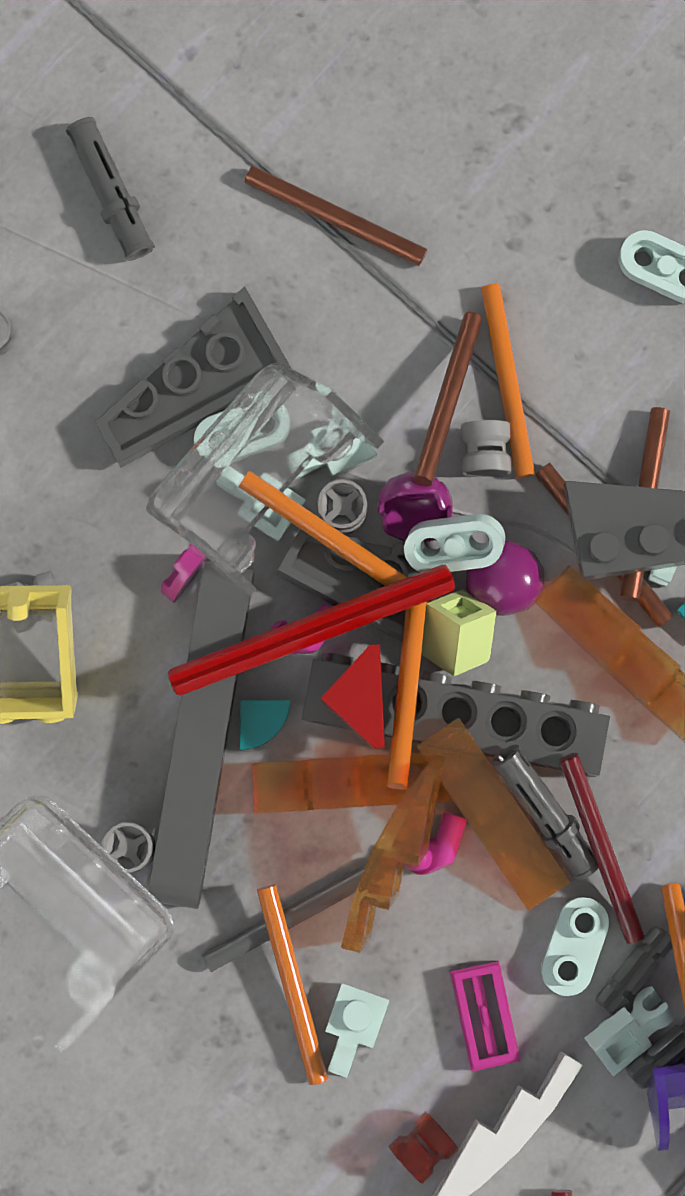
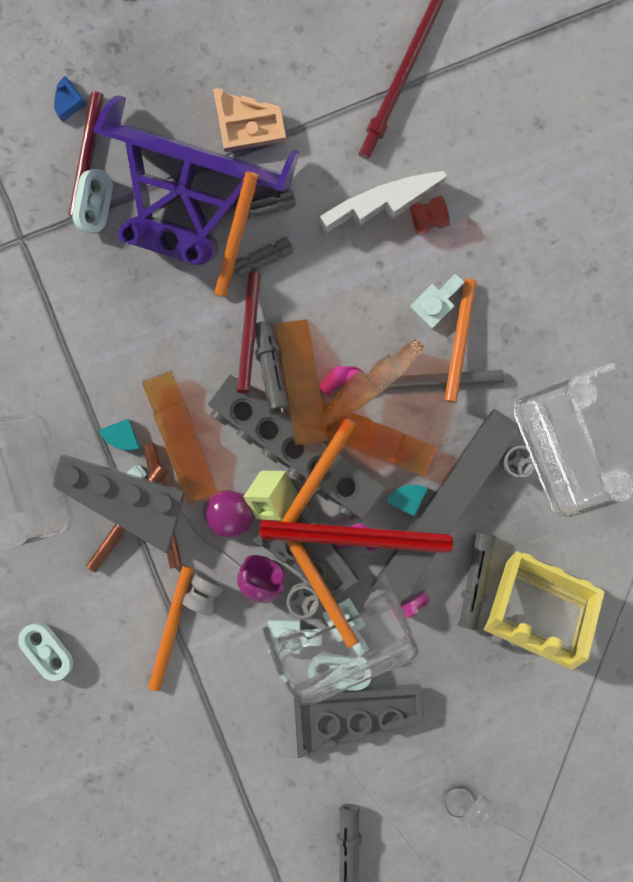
camera: 155 degrees left, 5 degrees up
copper bar [244,165,428,267] -> none
red slope [321,644,385,750] -> none
light aqua plate [404,514,505,572] -> none
copper bar [413,312,483,487] -> none
dark pink tile [449,961,521,1072] -> none
light aqua plate [541,897,609,996] -> none
light aqua plate [584,986,675,1076] -> none
none -> dark grey pin [458,532,496,630]

